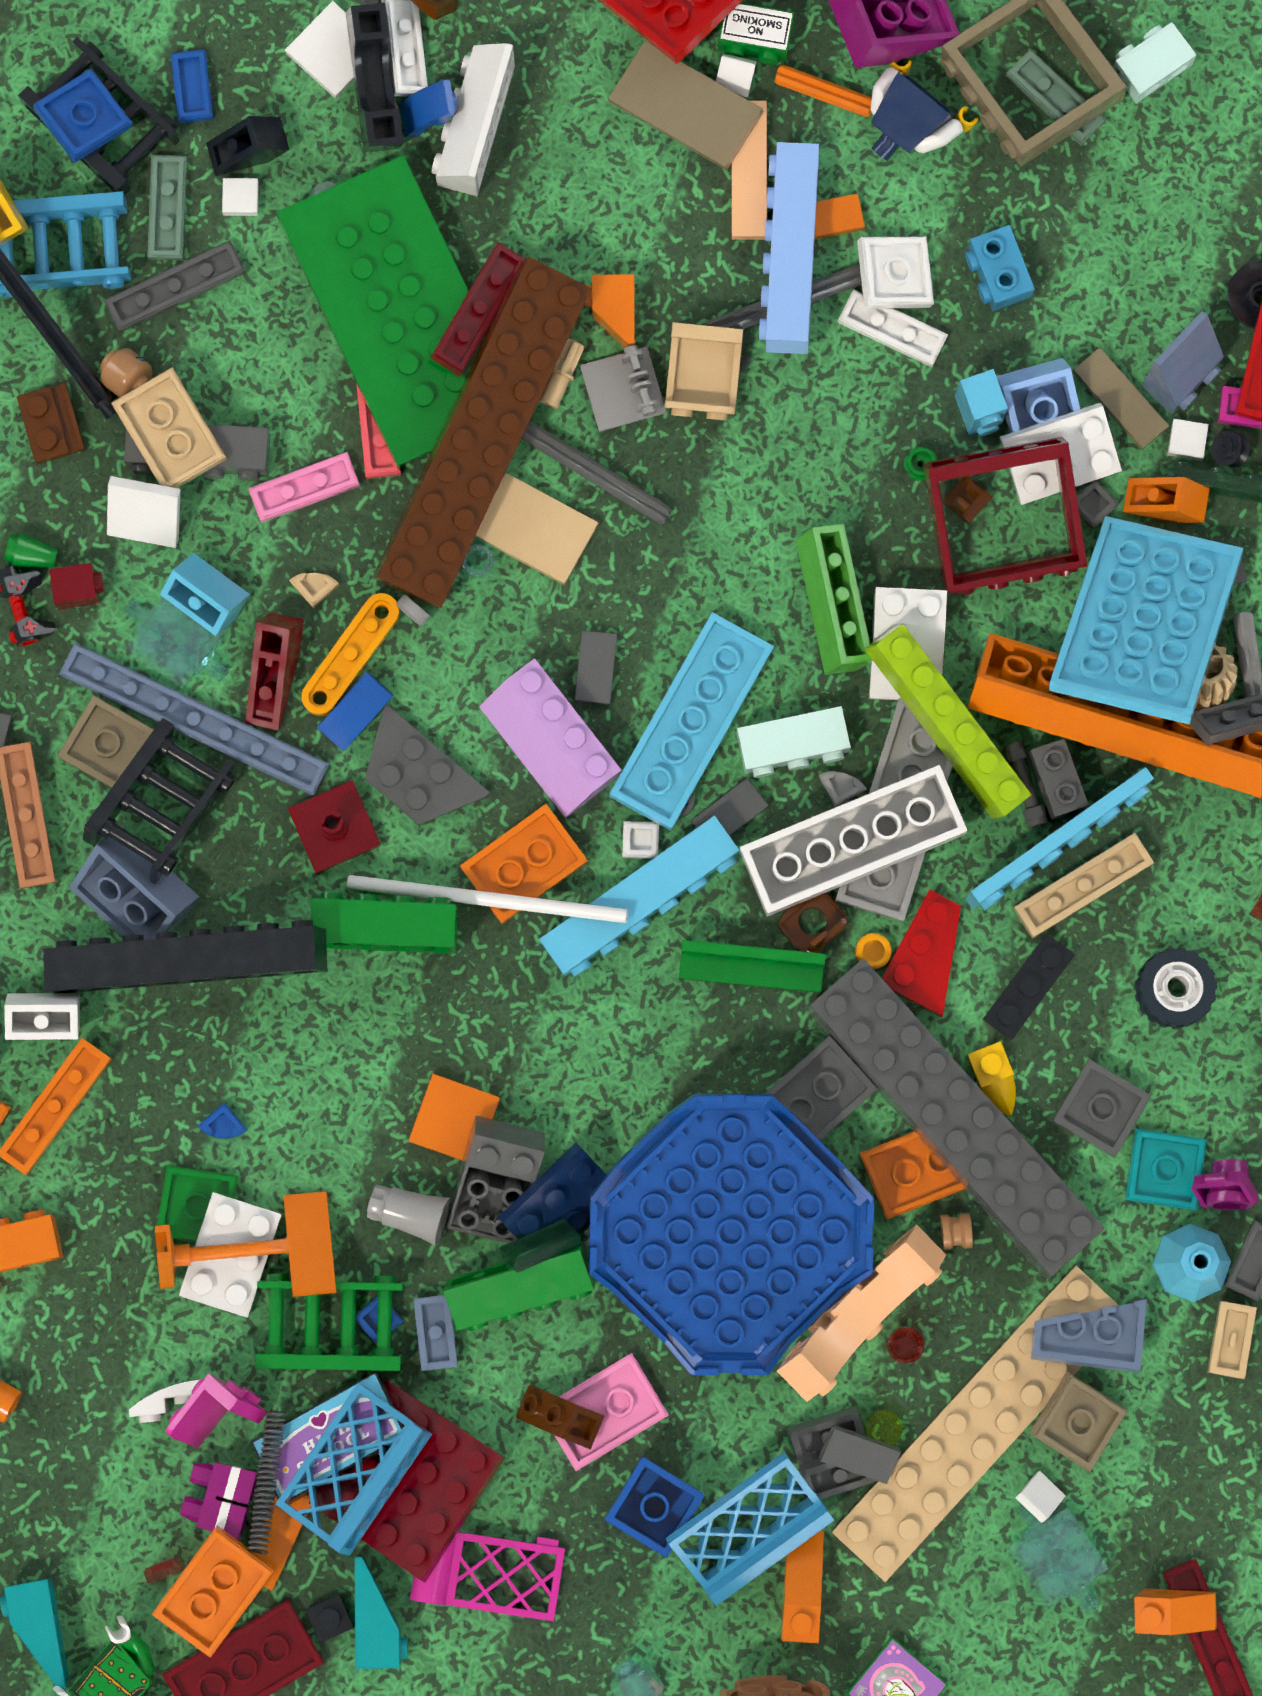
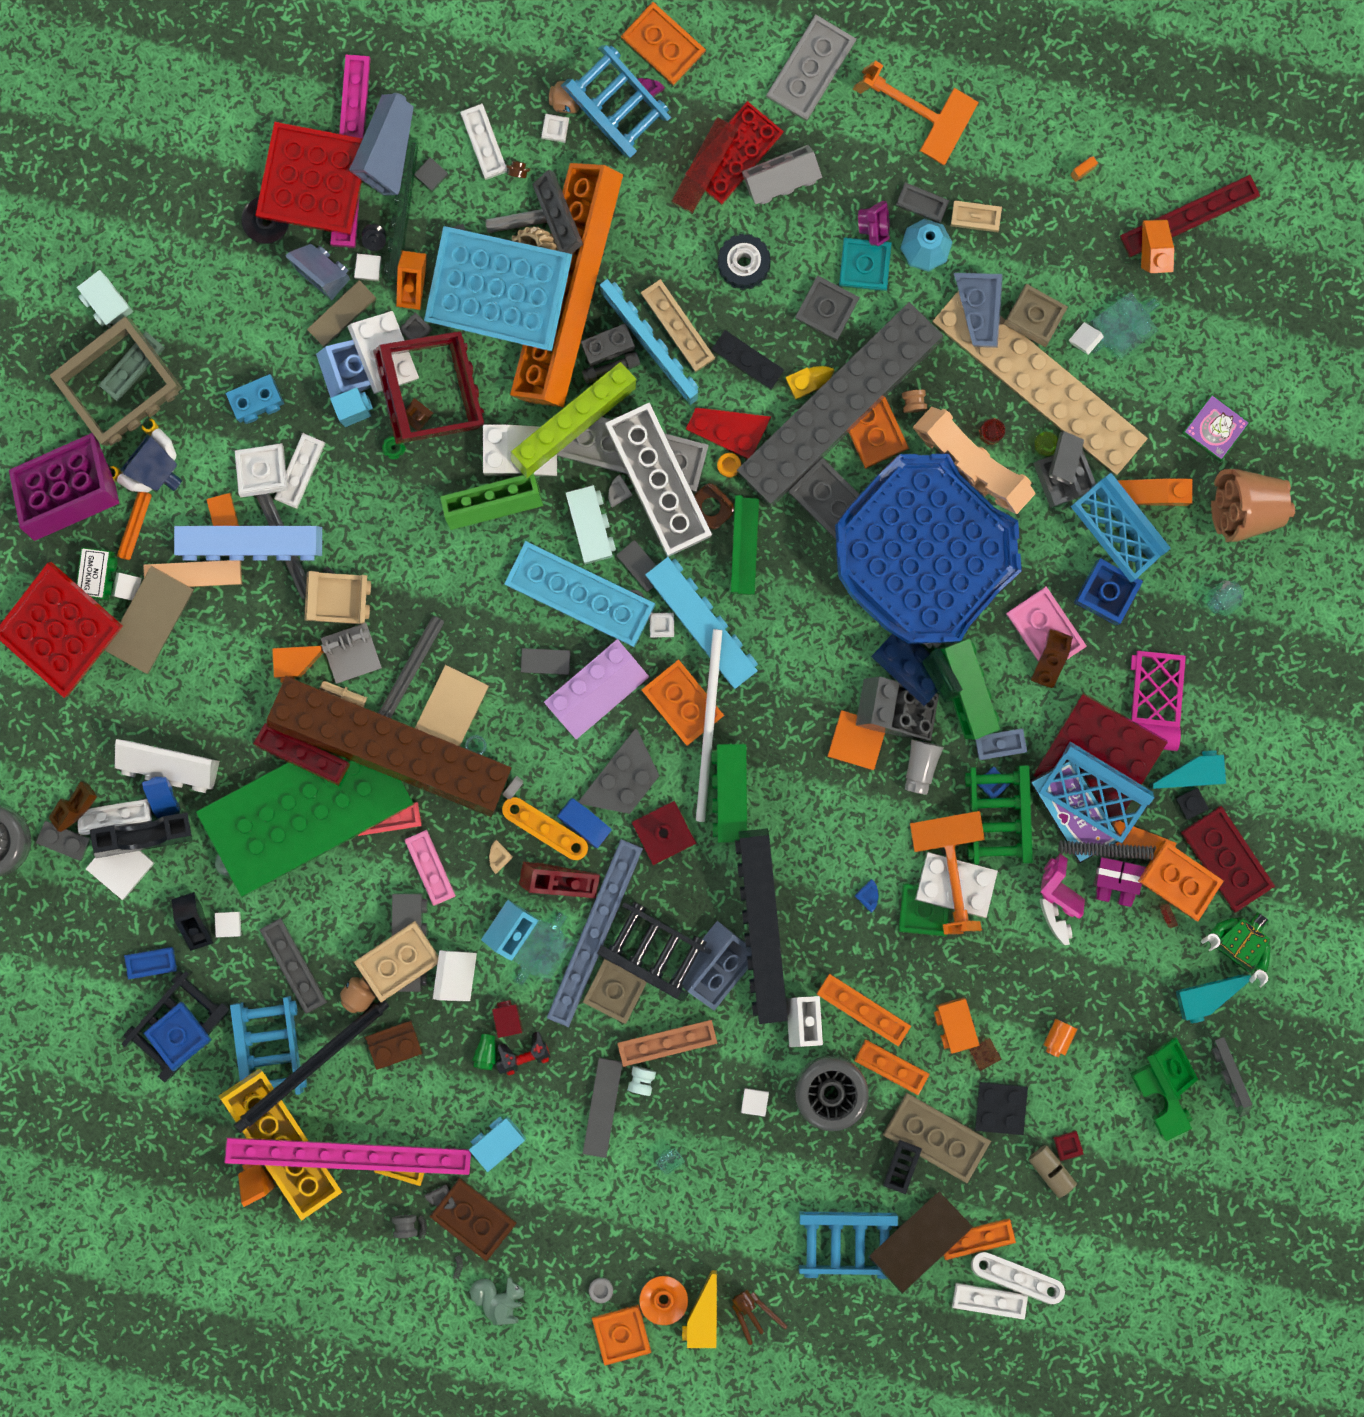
camera: 90 degrees left, 5 degrees up
sand green tile [147,155,187,261] -> none

